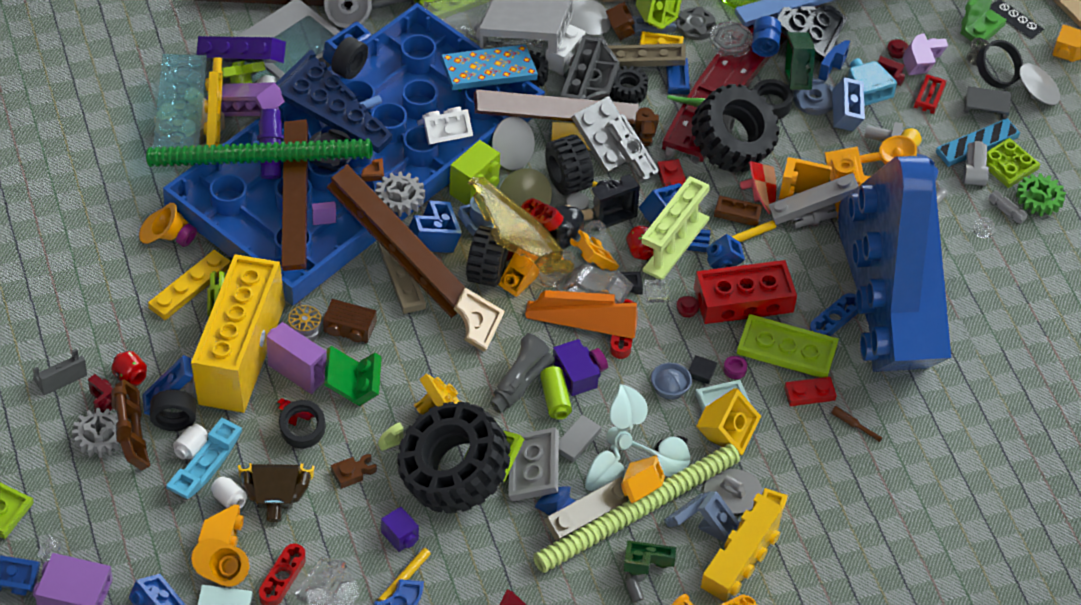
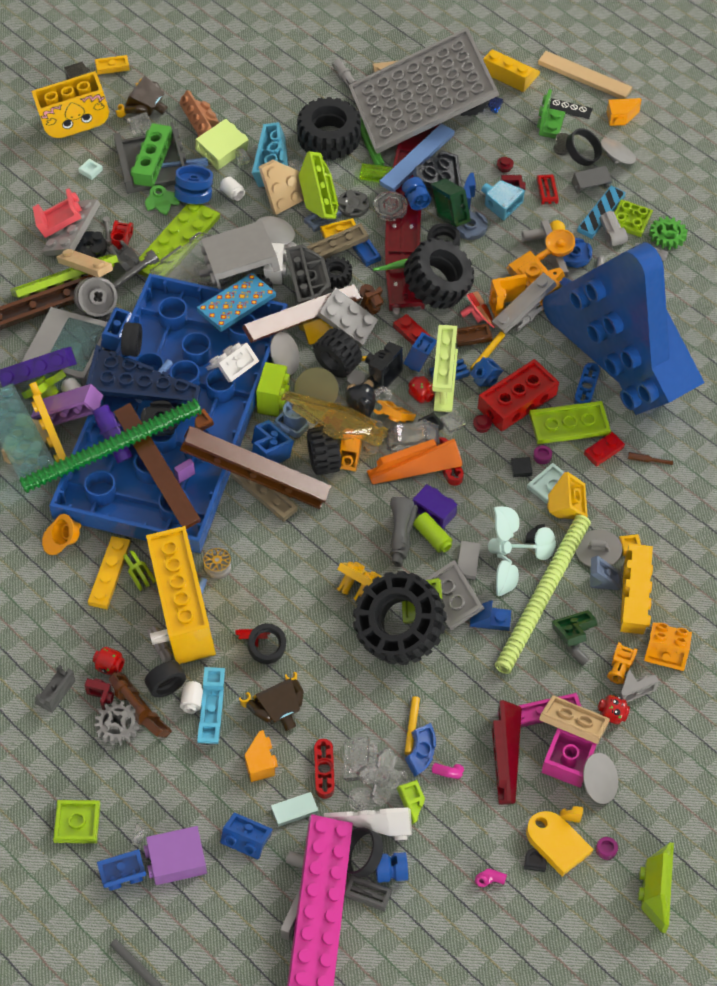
camera: 25 degrees left, 5 degrees up
blue plate [142,355,193,415] -> none
magenta tile [176,224,197,247] -> none
light orange piece [191,538,250,587] -> none
white brick [211,477,247,509] -> none
medium lavender brick [266,322,326,394] -> none
reddish brown brick [323,298,377,344] -> none
green bracket [324,346,382,406] -> none
reddish brown plate [331,454,377,489] -> none
light grey gear [375,172,425,217] -> none
yellowish green tile [378,422,404,451] -> none
dark purple brick [381,507,419,552] -> none
tan tile [454,288,505,351] -> none
red beam [519,198,563,231] -> none
plate [544,477,629,541] -> none
magenta tile [590,348,608,372] -> none
light grey piece [605,114,659,182] -> none
reddish brown brick [606,1,635,41] -> none
light orange slope [621,455,665,503] -> none
sand blue hat [651,362,692,400] -> none
sand blue tile [664,491,711,527] -> none
medium blue brick [832,77,865,131] -> none
lavender brick [903,33,948,75] -> none

